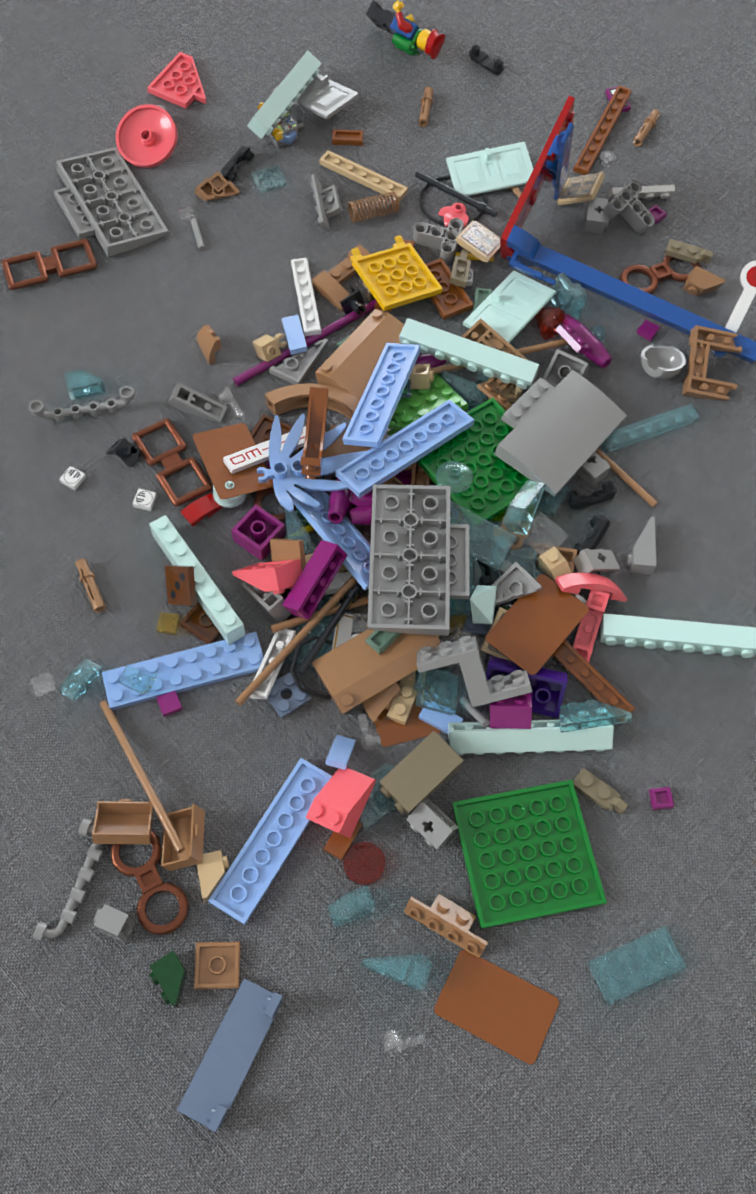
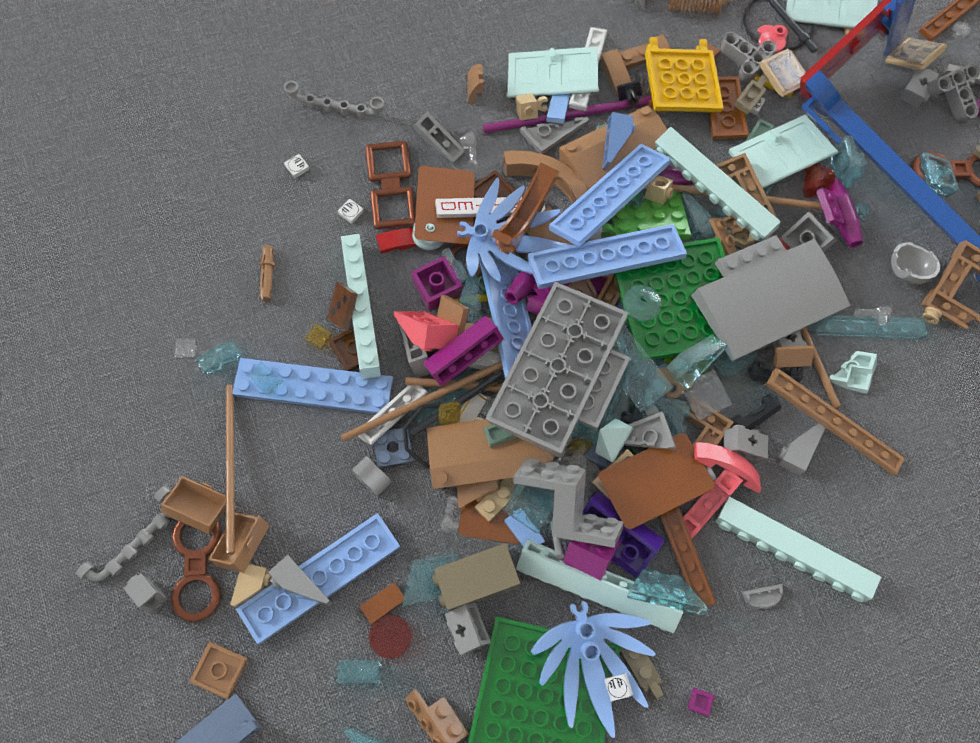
camera: 25 degrees right, 5 degrees up
clear light blue slope [64,369,106,400] -> none
black bracket [106,438,141,467] -> none
dark green slope [149,951,187,1008] -> none
magenta tile [156,690,183,717] -> none
coral slope [306,767,376,839] -> none
light blue tile [326,735,356,770] -> none
tan slope [539,546,572,583] -> none
magenta tile [636,319,660,341] -> none
none -> light grey slope [268,555,332,606]
none -> light grey axle [351,456,392,497]
none -> clear yellow plate [438,401,461,426]
none -> clear light blue tile [442,248,468,283]
none -> light aqua door [507,46,599,98]
none -> light blue plant [531,601,656,738]
none -> medium blue slope [602,112,635,170]
none -> white tile [604,673,633,701]
none -> light grey tile [741,584,783,609]
none -> medium nougat tile [766,368,905,475]
none -> medium nougat tile [773,346,815,368]
none -> light aqua slope [829,351,877,394]
none -> clear bar [855,307,893,325]
none -> clear light blue plate [919,152,959,198]
none -> tan bush [921,307,942,324]

